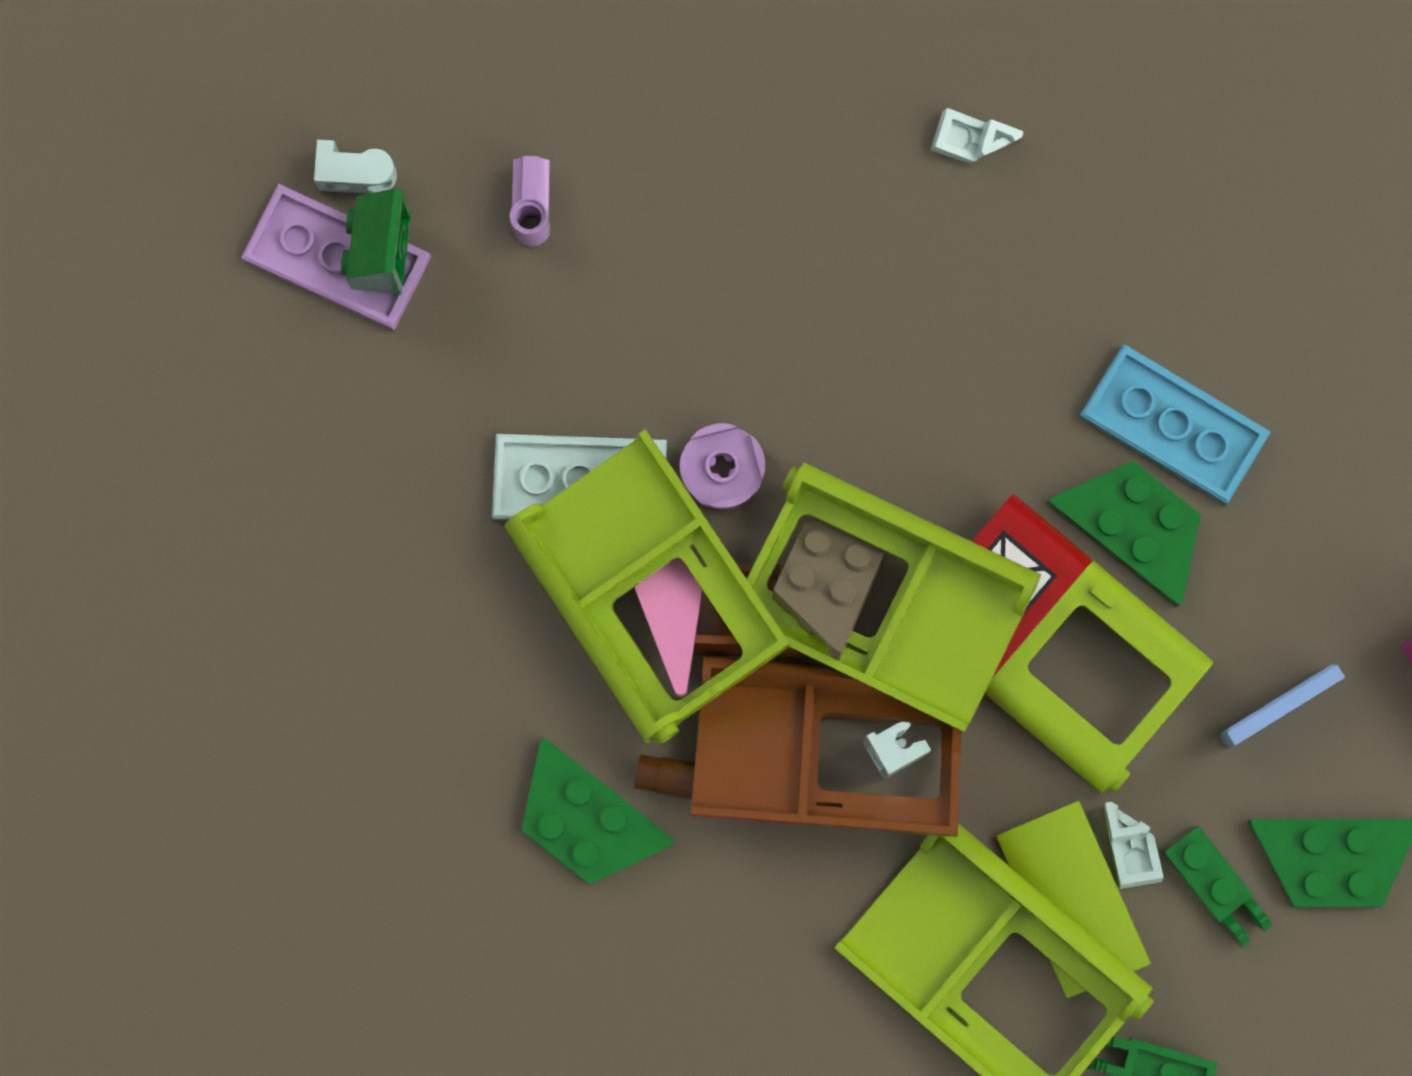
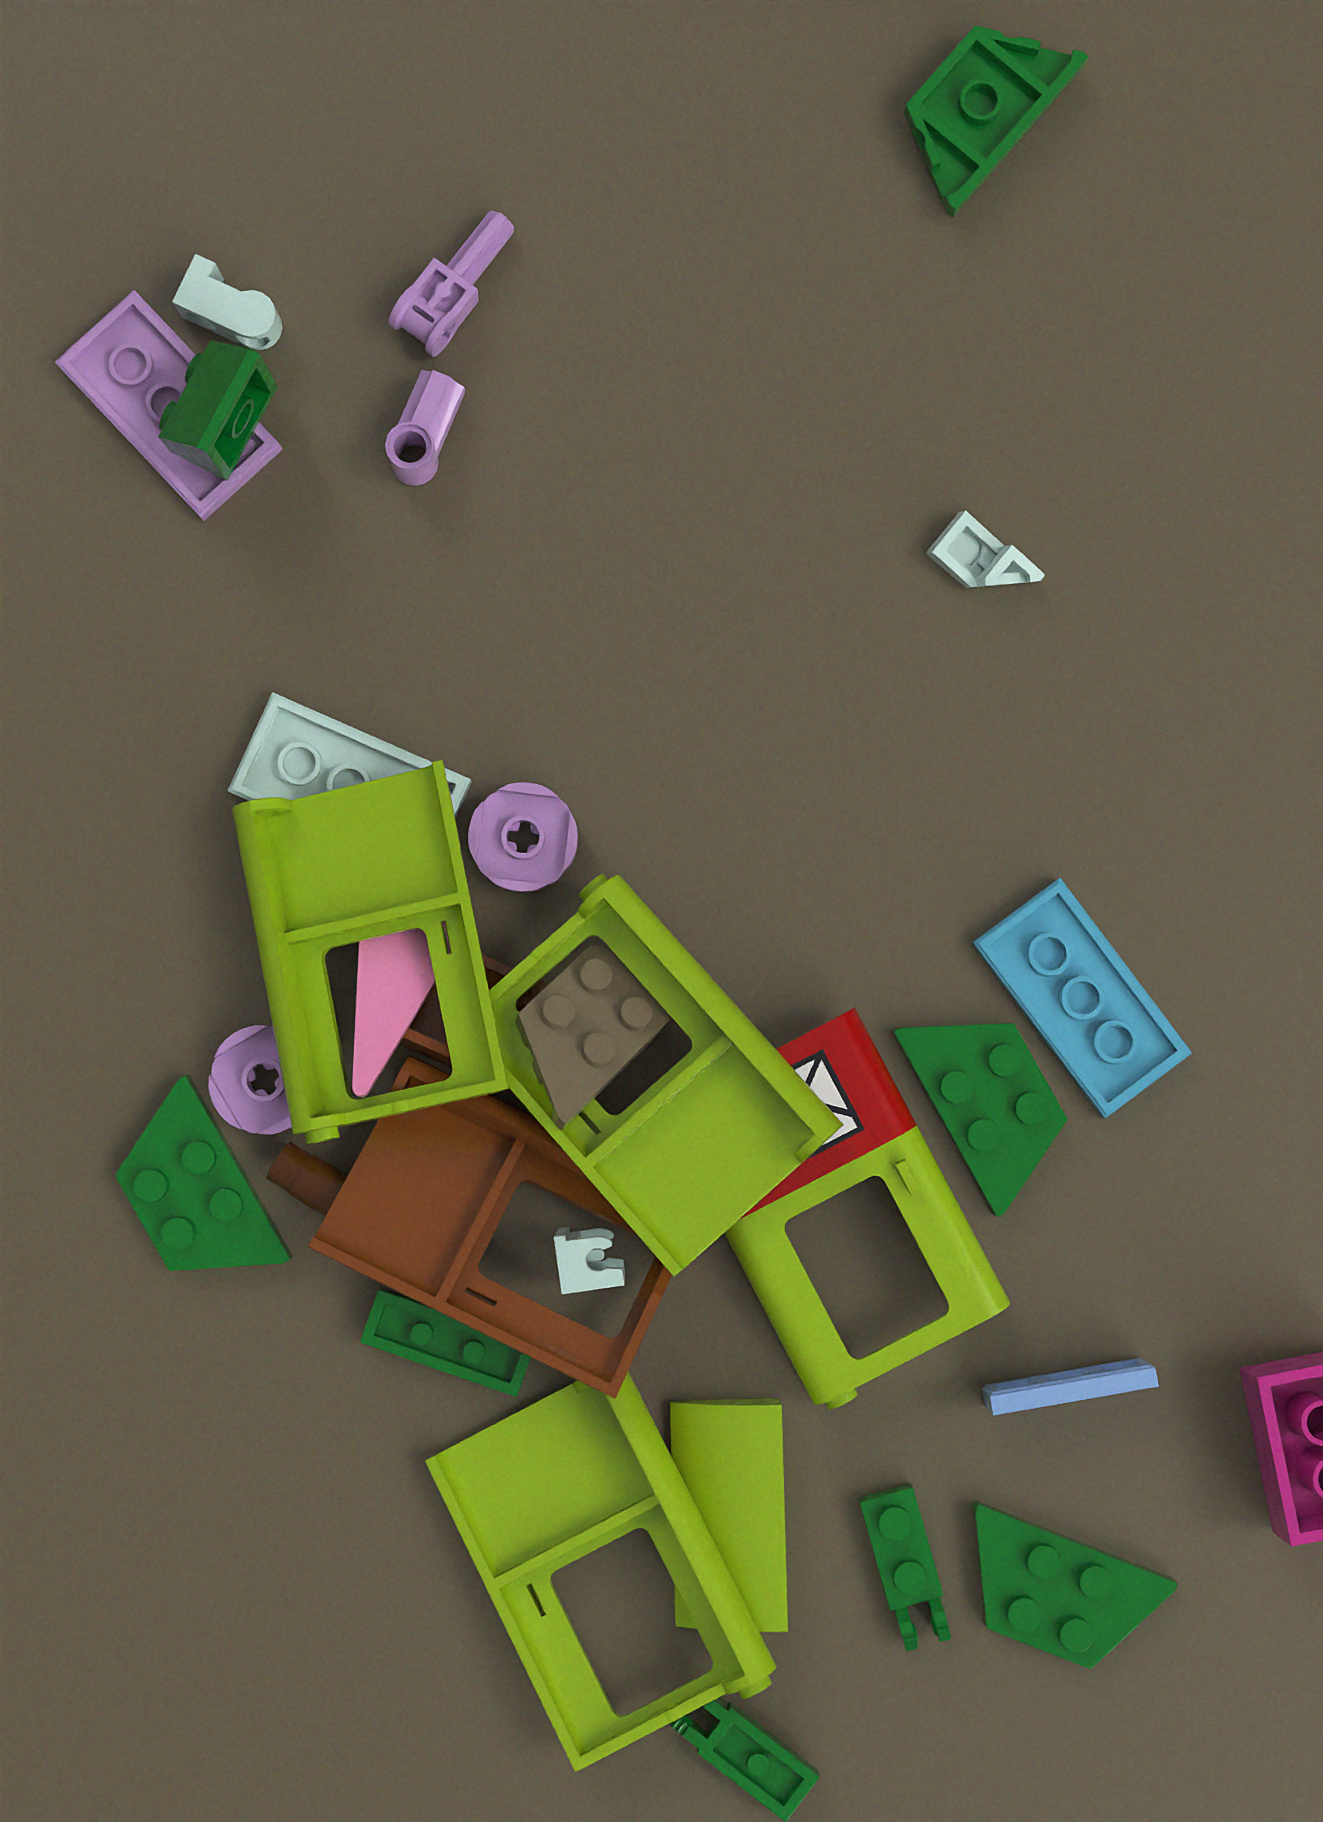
camera: 15 degrees right, 5 degrees up
light aqua slope [1104,802,1164,889] -> none
none -> lavender plate [208,1025,292,1135]
none -> green plate [360,1287,531,1397]
none -> lavender connector [388,211,514,357]

